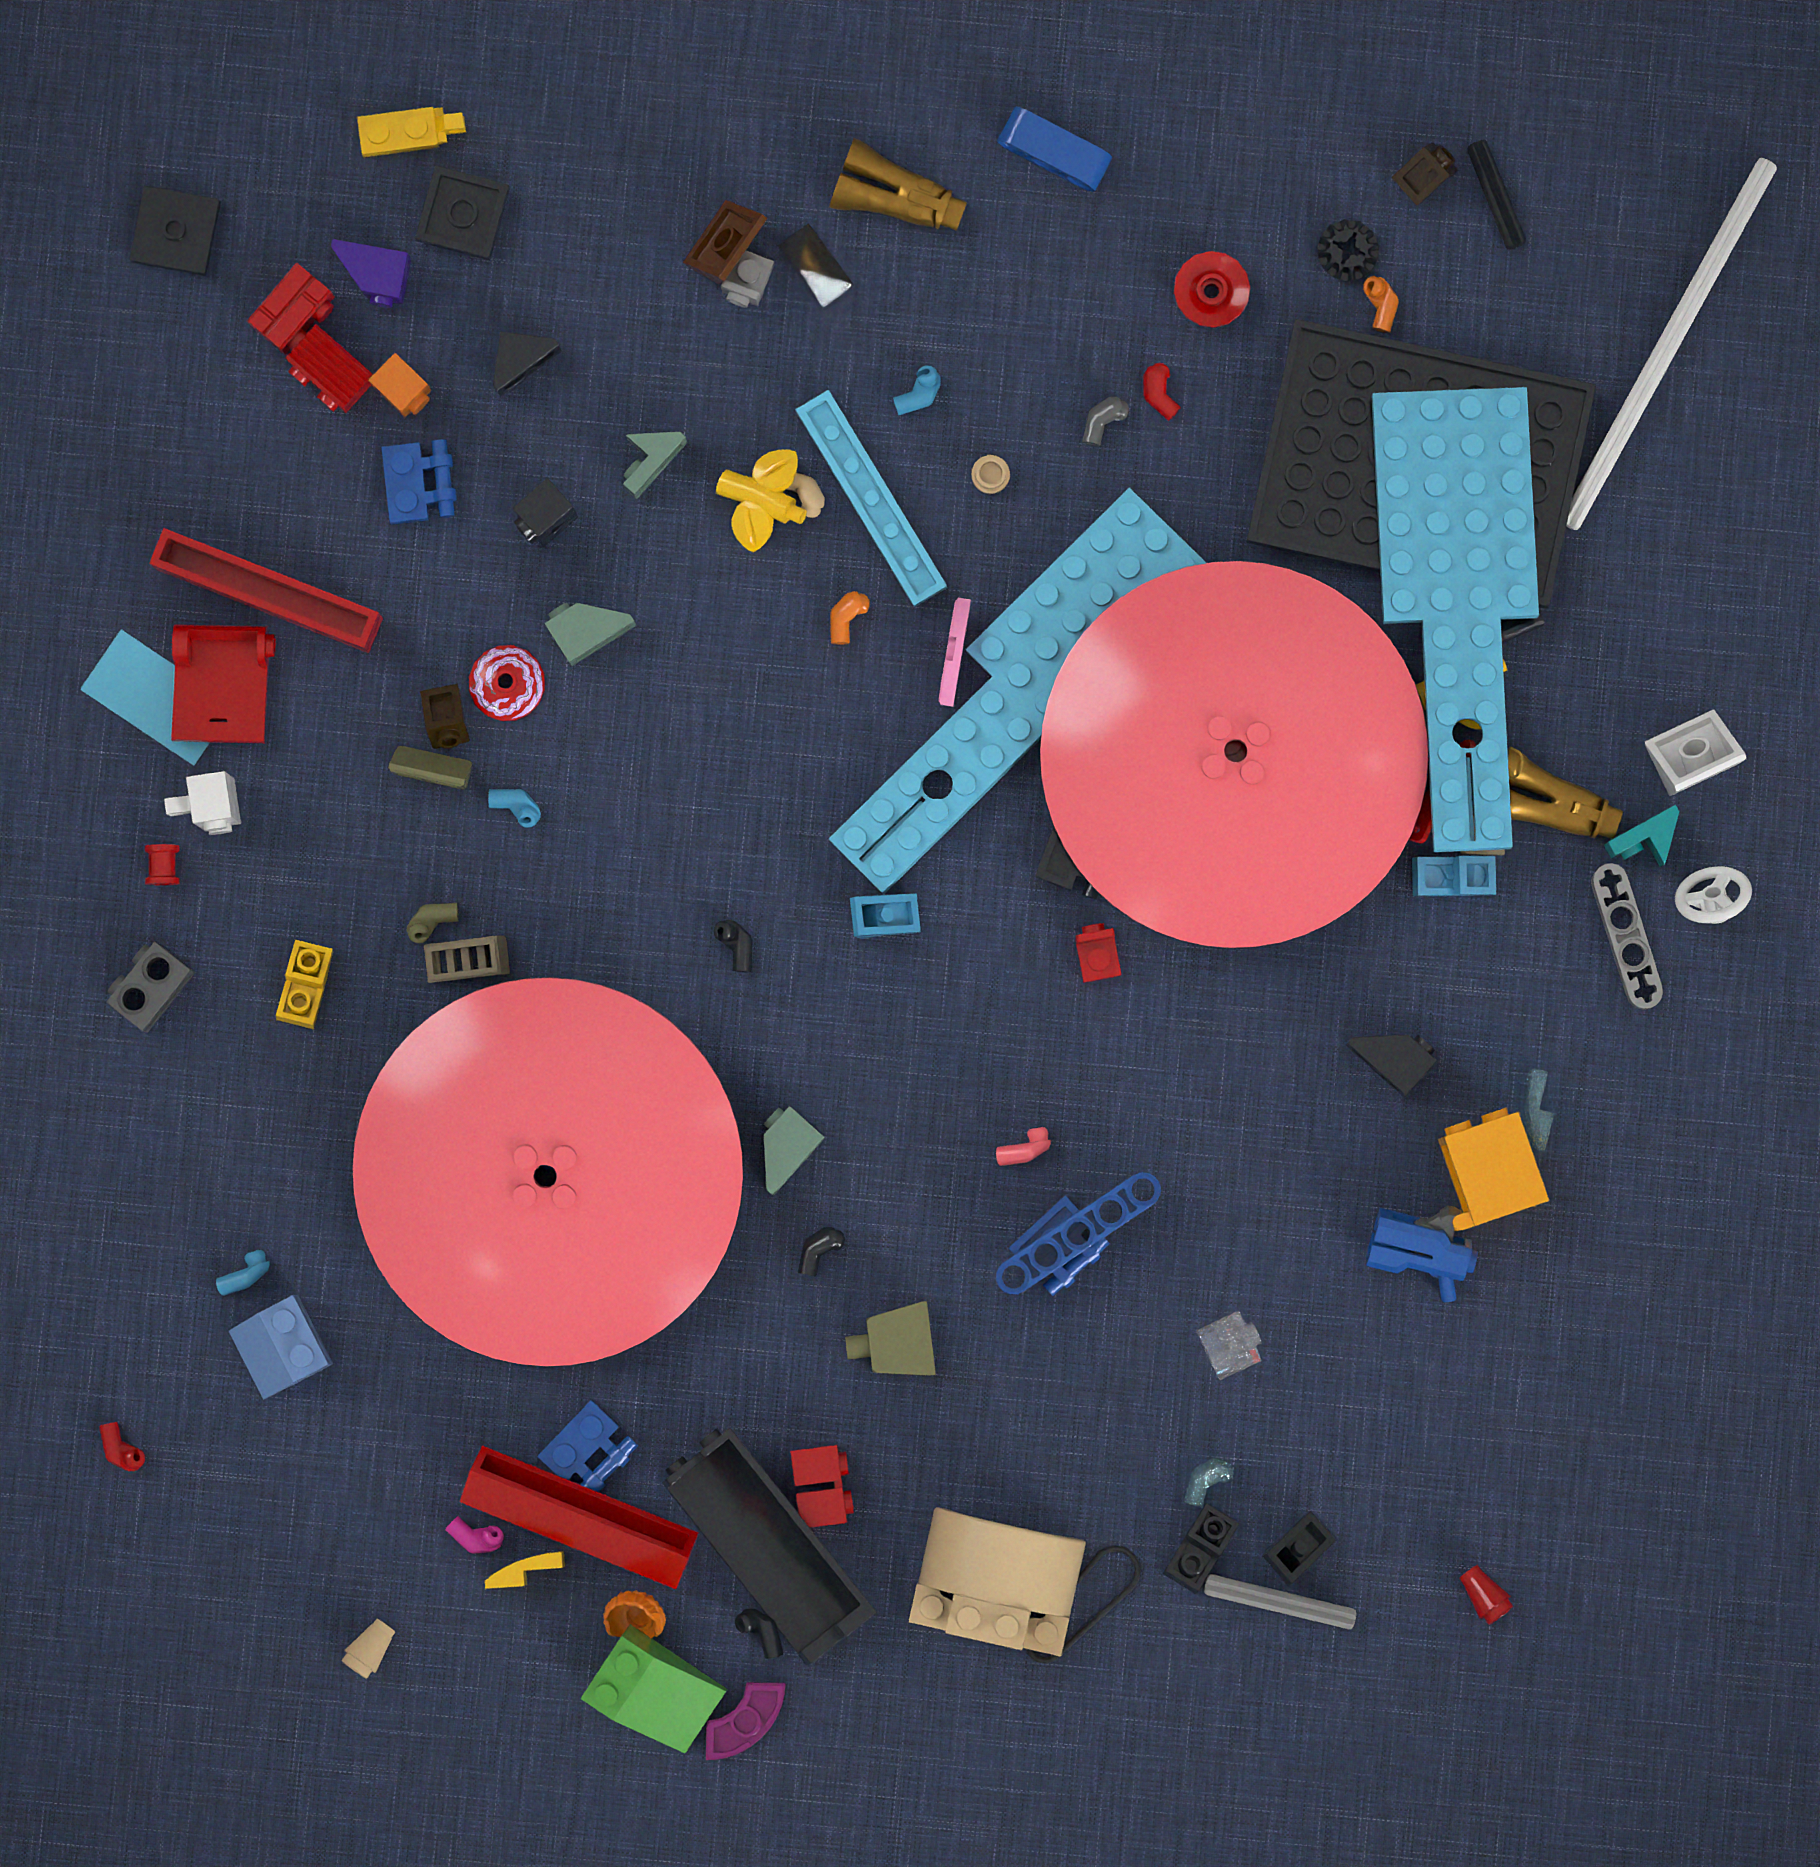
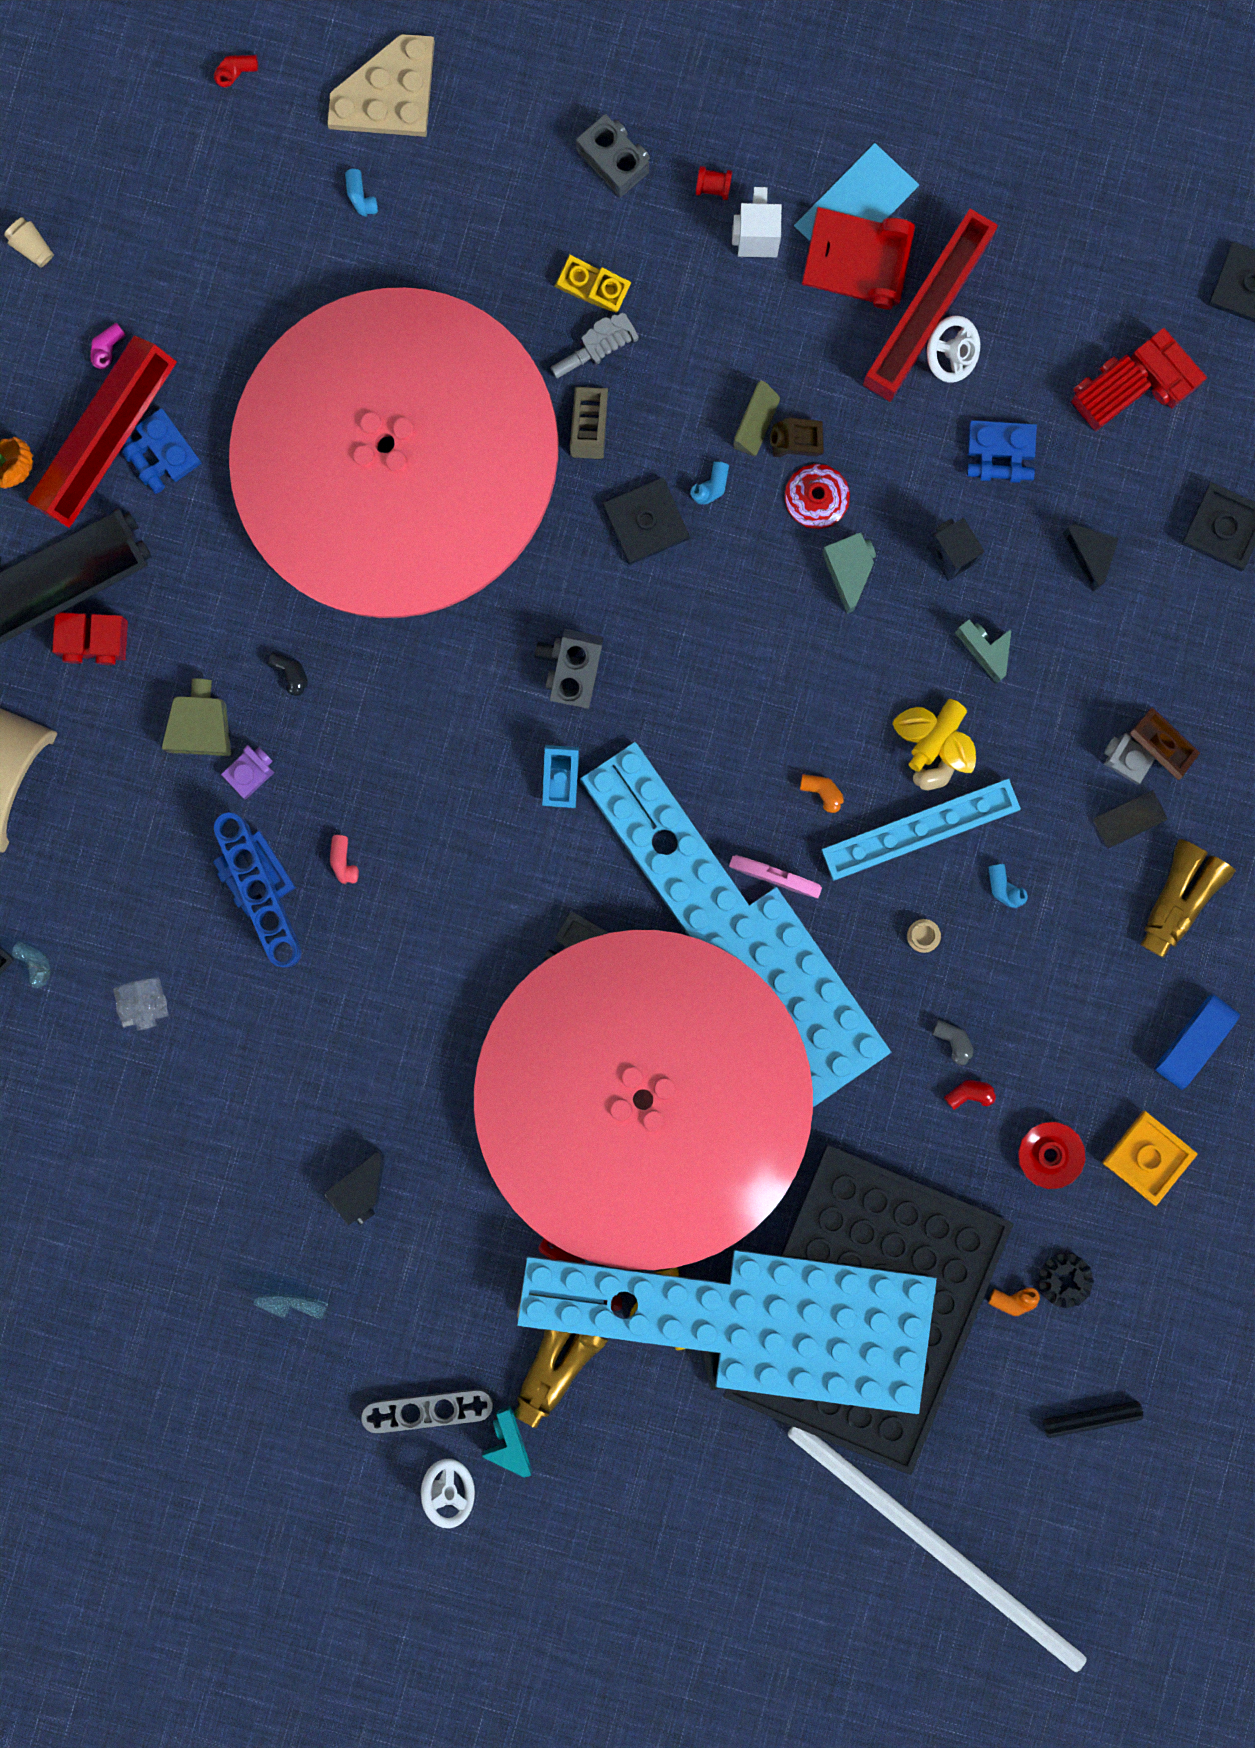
camera: 95 degrees right, 0 degrees up
medium blue slope [229,1295,333,1400] -> none
dark purple slope [331,239,411,308] -> none
orange brick [369,353,432,417] -> none
olive arm [407,903,459,944] -> none
yellow slope [485,1551,565,1589] -> none
sand green slope [764,1106,825,1196] -> none
red bracket [1075,923,1122,983] -> none
blue piece [1366,1206,1478,1302] -> none
dark brown bracket [1392,143,1458,206] -> none
dark azure slope [1412,856,1496,896] -> none
light orange container [1438,1107,1549,1231] -> none
white slope [1644,709,1747,796] -> none
none -> medium lavender bracket [221,745,275,800]
none -> tan plate [328,34,435,137]
none -> dark grey brick [545,629,604,709]
none -> light grey piece [550,313,639,379]
none -> black plate [603,477,690,565]
none -> white piece [927,316,980,383]
none -> light orange plate [1101,1111,1198,1206]

